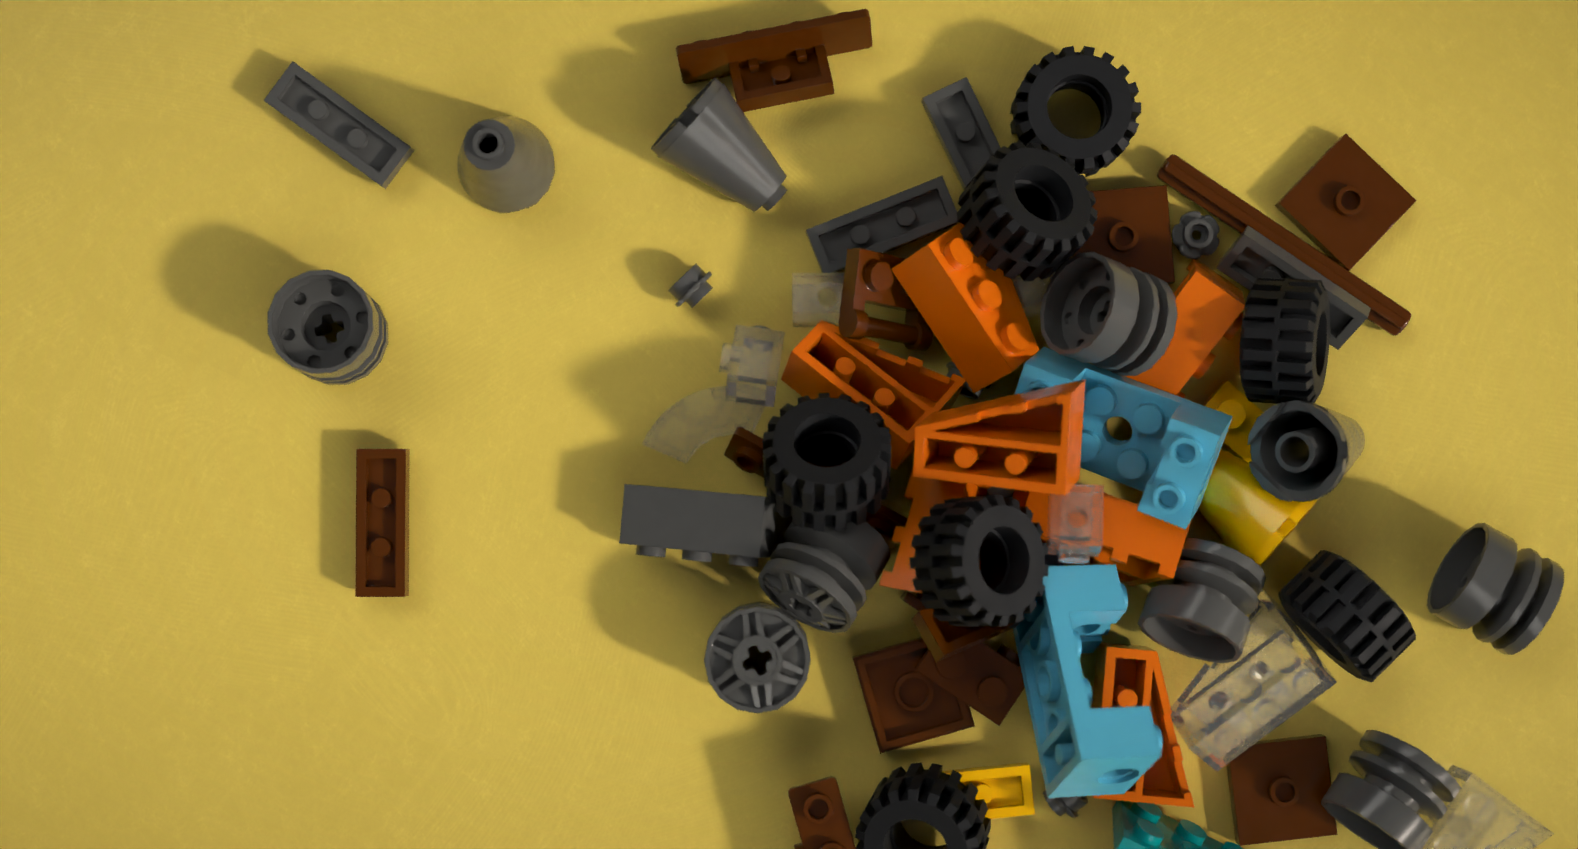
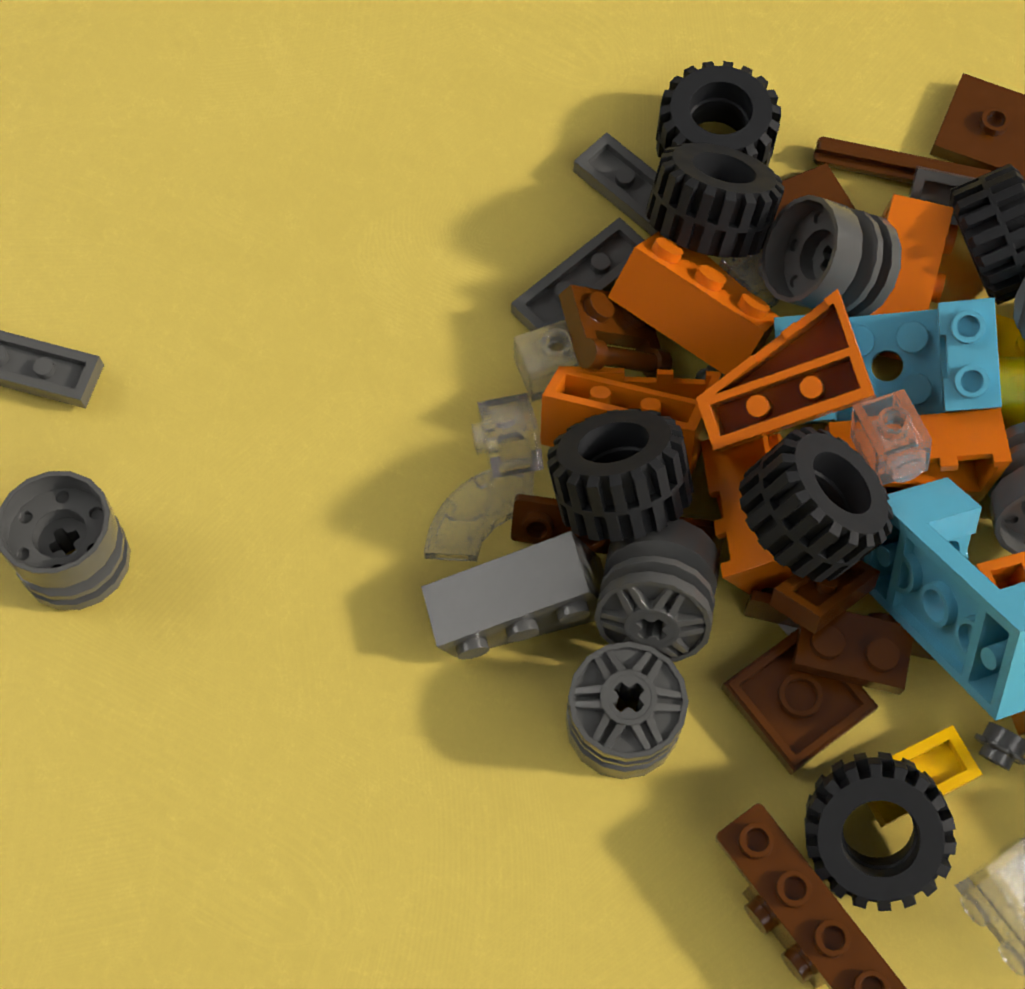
camera: 20 degrees left, 20 degrees down
reddish brown plate [355,449,410,597] -> none
dark grey cone [457,116,555,213] -> none
dark grey cone [651,78,787,212] -> none
dark grey plate [668,264,713,308] -> none
reddish brown bracket [676,9,872,112] -> none
dark grey plate [1172,211,1220,259] -> none

